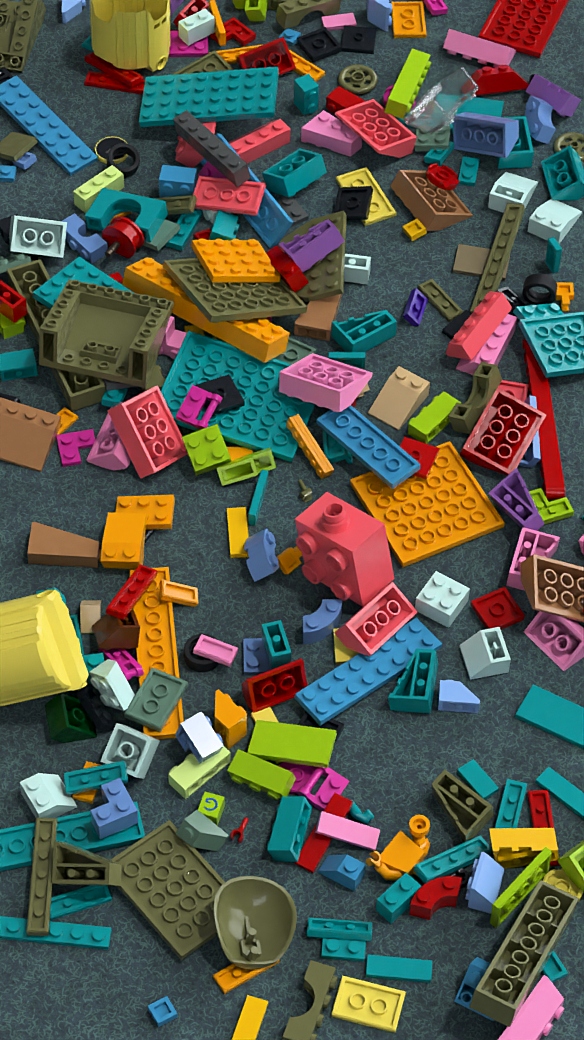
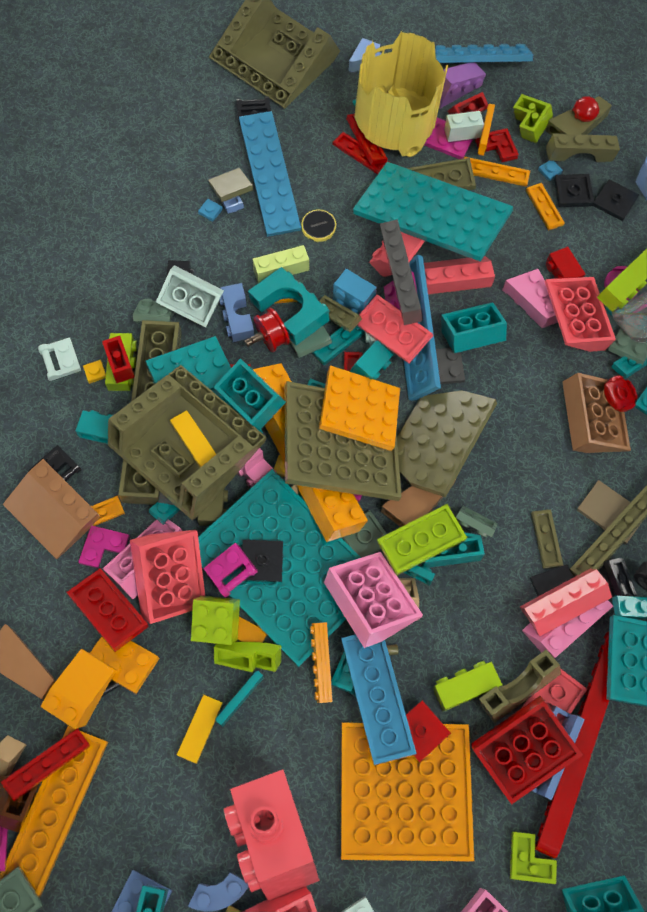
camera: 25 degrees right, 15 degrees up
black tyre [107,143,140,178] -> none
light orange tile [159,580,198,607] -> none
black tyre [184,633,220,672] -> none
bright pink tile [193,634,238,667] -> none
red slope [235,37,296,75] -> none
medium blue brick [244,528,280,582] -> none
red slope [266,245,309,293] -> none
light orange plate [277,546,302,574] -> none
medium lavender wedge [279,219,345,272] -> none
teal brick [294,74,319,115] -> none
olive hand [298,479,312,503] -> none
bright pink tile [321,13,357,31] -> none
black plate [334,186,373,220] -> none
light yellow tile [336,167,397,226] -> none
olive plate [338,64,378,94] -> none
light aqua brick [344,254,371,284] -> none
tan slope [368,366,430,430] -> none
yellow plate [402,219,427,241] -> none
dark purple plate [403,288,428,327] -> none
medium lavender wedge [489,468,545,531] -> none
none -> red plate [67,568,149,652]
none -> yellow tile [170,410,216,468]
none -> teal brick [214,358,286,430]
none -> lime tile [377,504,467,575]
none -> sand green plate [456,505,498,537]

